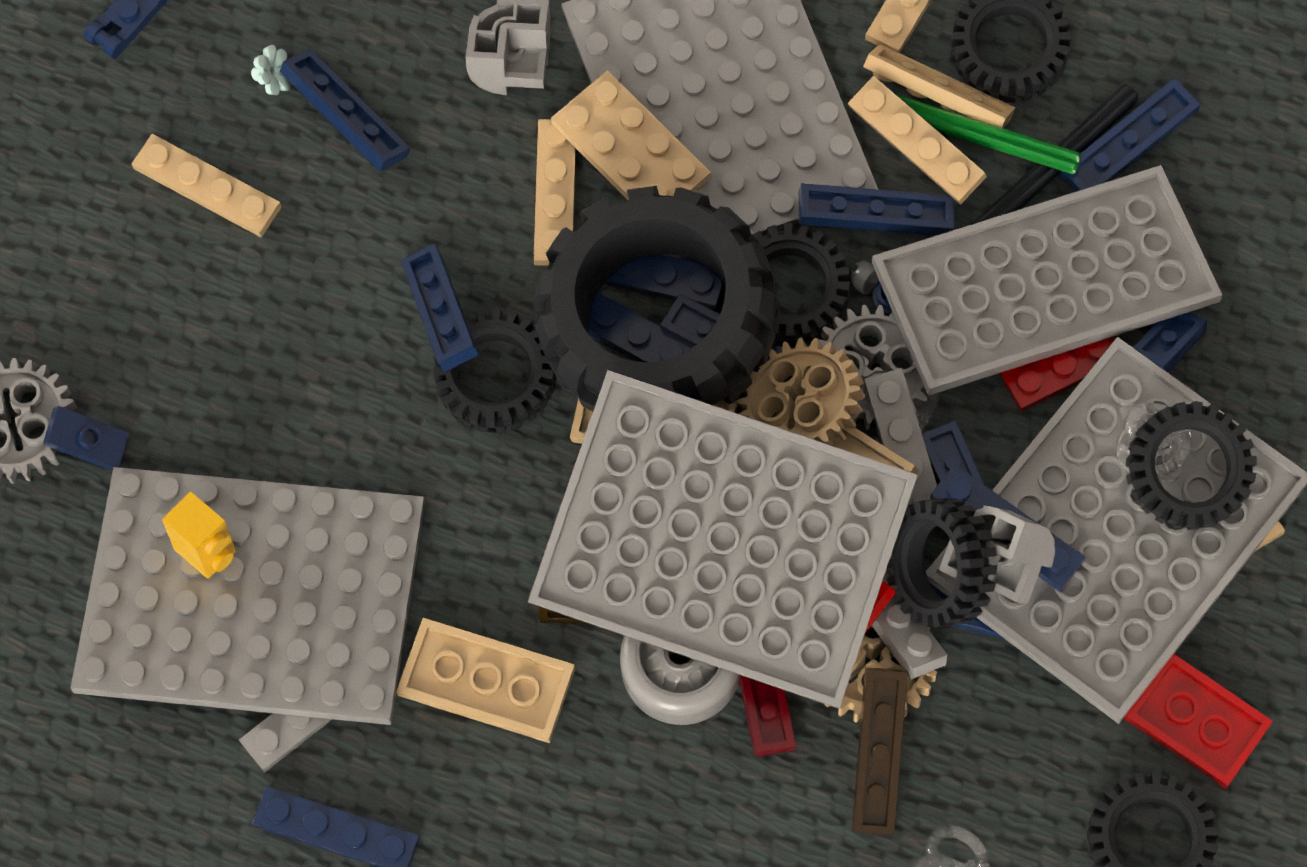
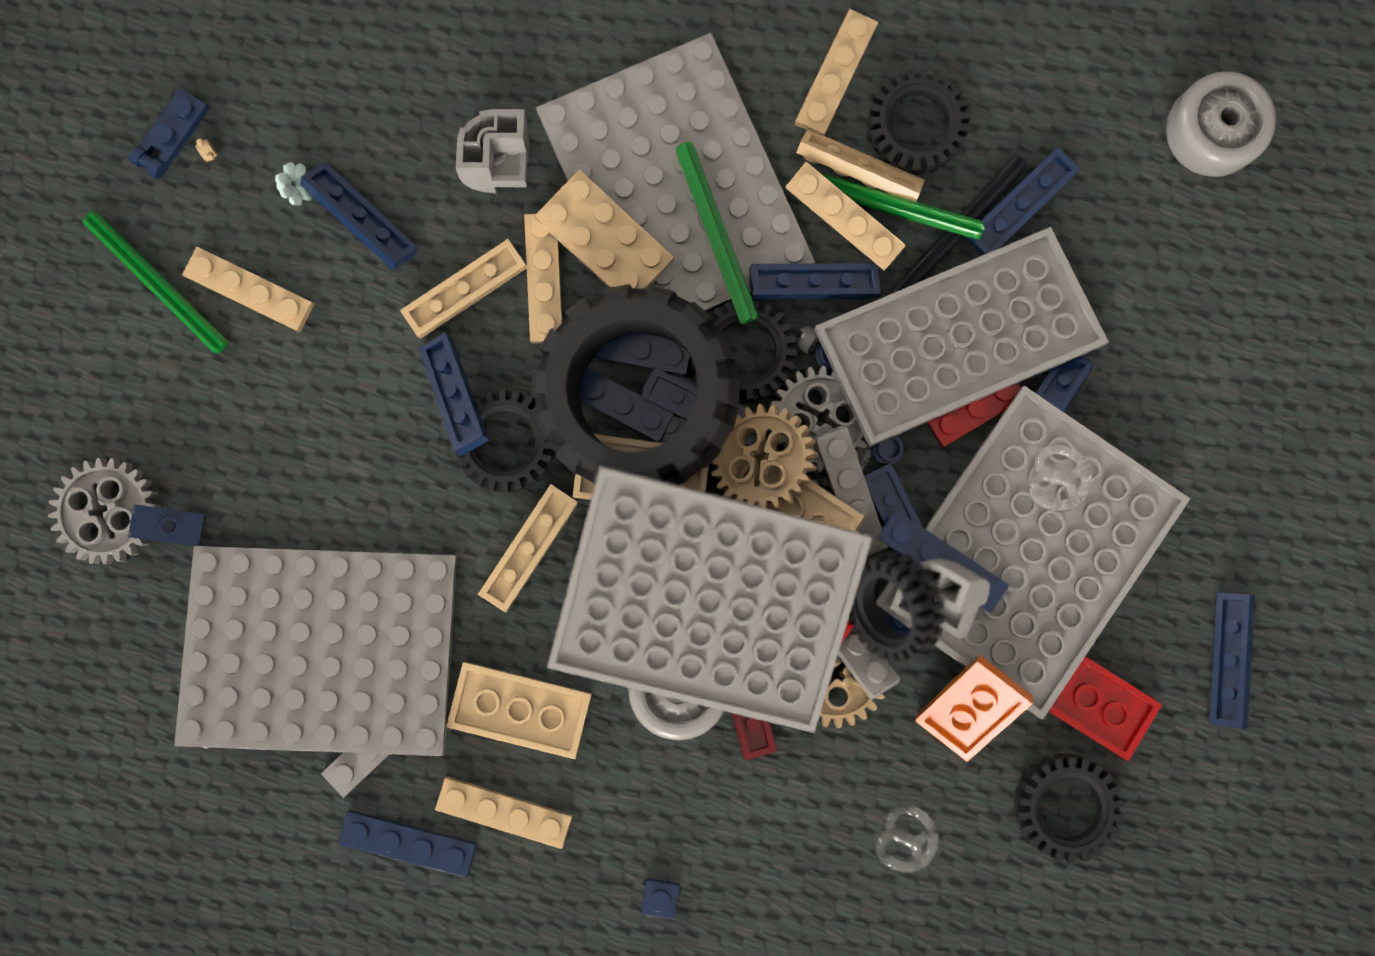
camera: 10 degrees left, 15 degrees up
yellow brick [162,491,236,579] -> none
dark brown plate [851,667,908,835] -> none
black tyre [1125,401,1257,530] -> none
none -> green axle [83,211,228,354]
none -> tan piece [195,138,218,162]
none -> tan plate [400,239,527,339]
none -> tan plate [435,776,572,849]
none -> tan plate [478,484,579,612]
none -> green axle [675,142,758,324]
none -> dark blue plate [871,435,903,465]
none -> plate [915,654,1034,761]

